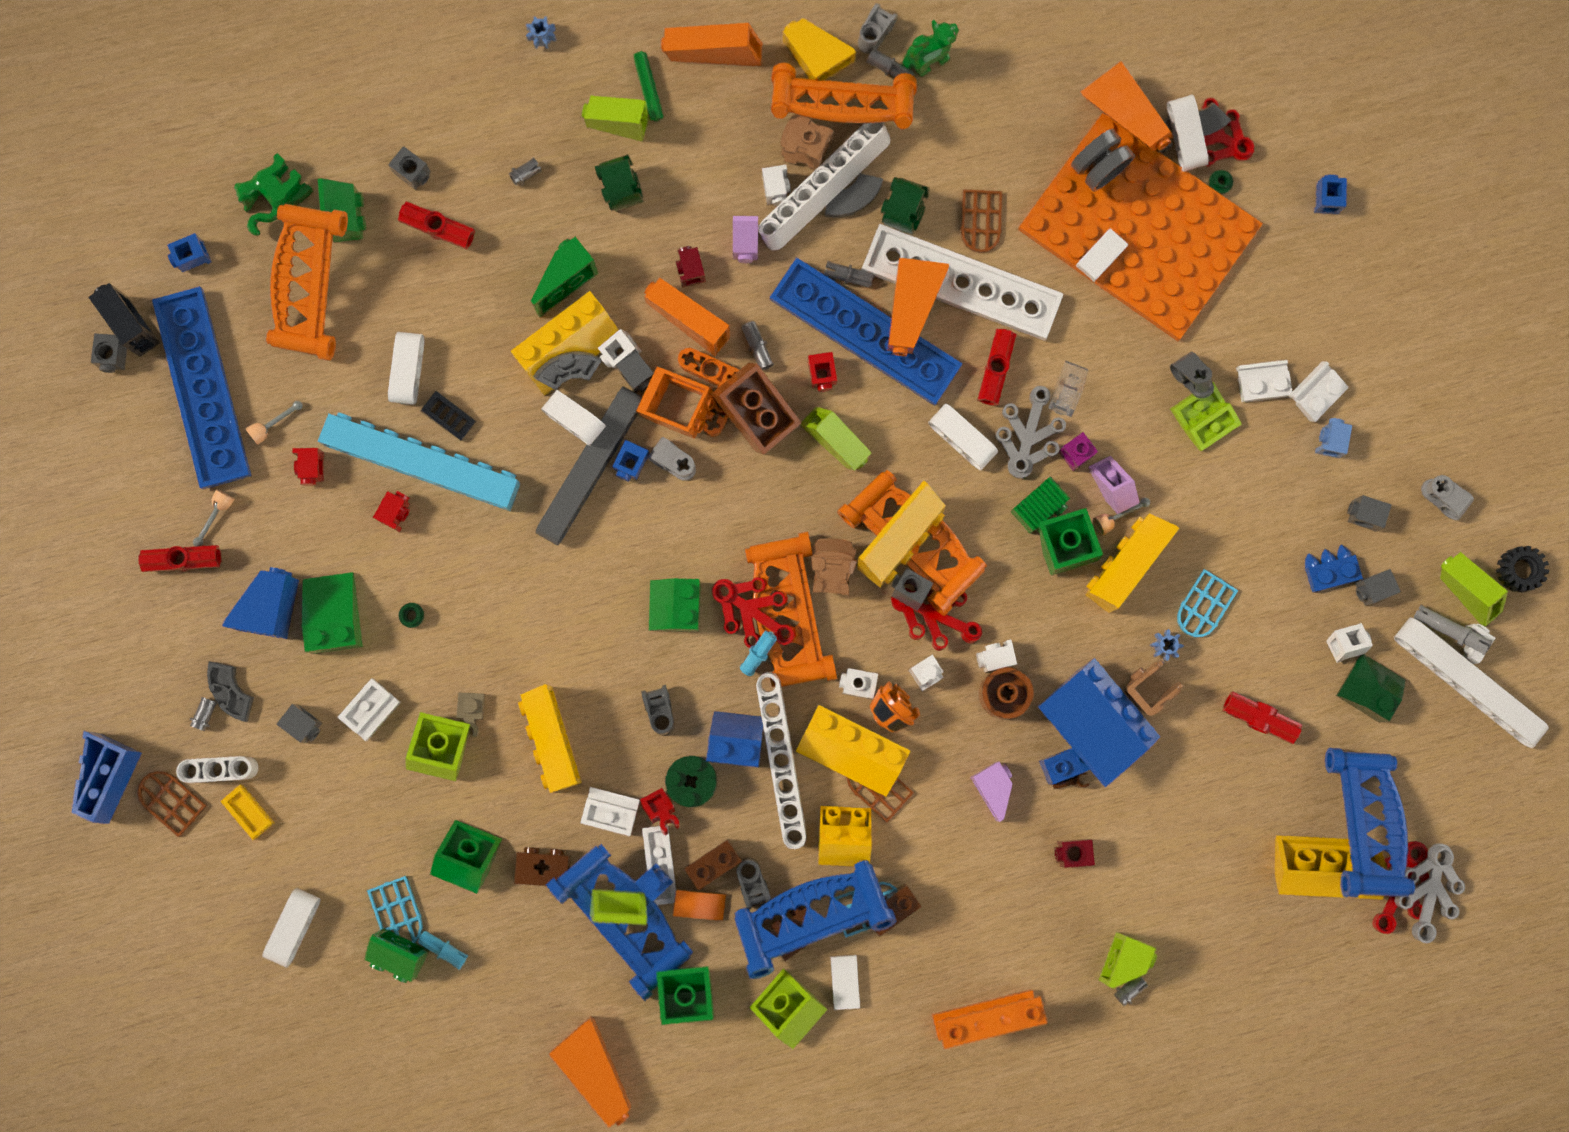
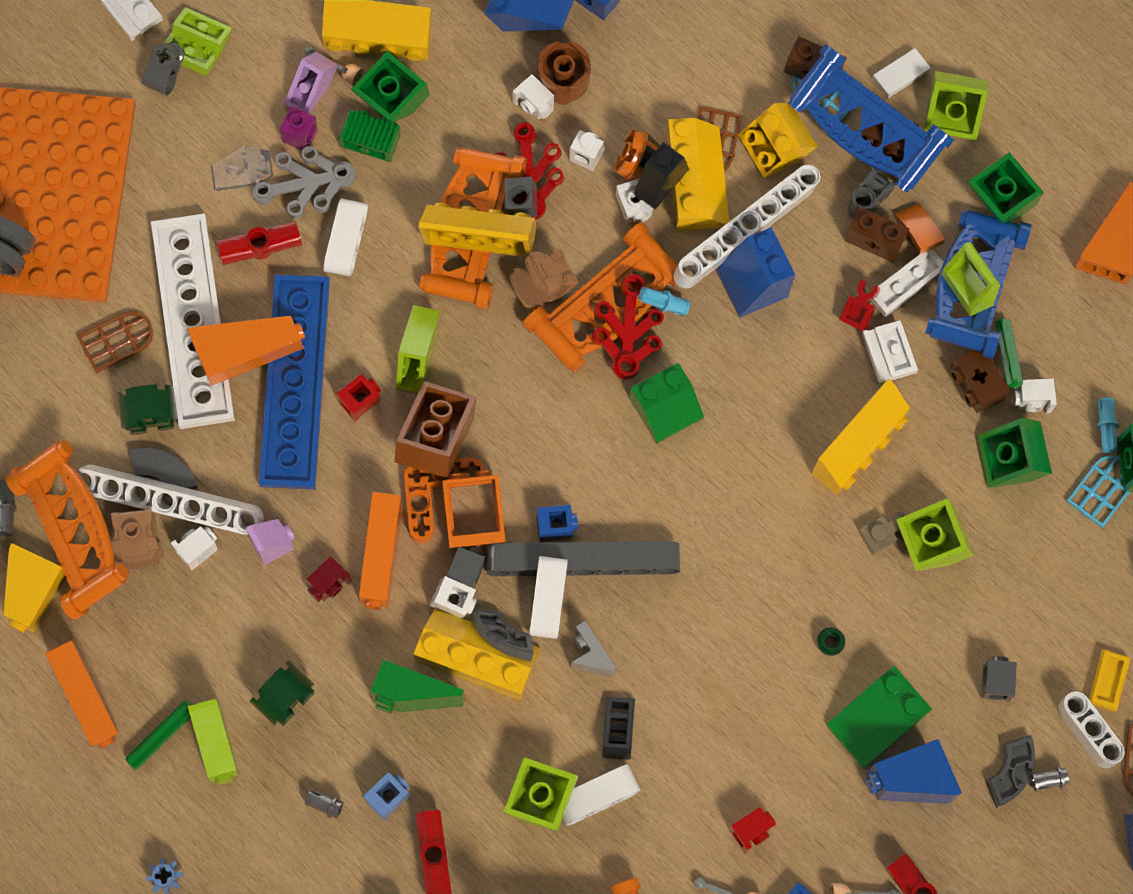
camera: 120 degrees left, 10 degrees down
medium azure brick [318,412,521,511] -> none
white plate [338,678,401,741] -> none
red brick [373,491,410,532] -> none
blue brick [635,863,673,902] -> none
dark grey piece [641,685,675,735] -> none
light grey piece [647,437,696,481] -> none
dark green brick [665,756,717,807] -> none
flat silver axle [742,321,774,370] -> none
flat silver axle [824,261,874,288] -> none
lavender slope [970,762,1013,822] -> none
white tile [1076,229,1129,282] -> none
none -> medium blue brick [363,772,409,821]
none -> lime slope [504,757,578,832]
none -> light grey slope [571,621,616,677]
none -> black slope [634,142,689,210]
none -> green axle [995,317,1023,389]
none -> white brick [1012,379,1057,413]

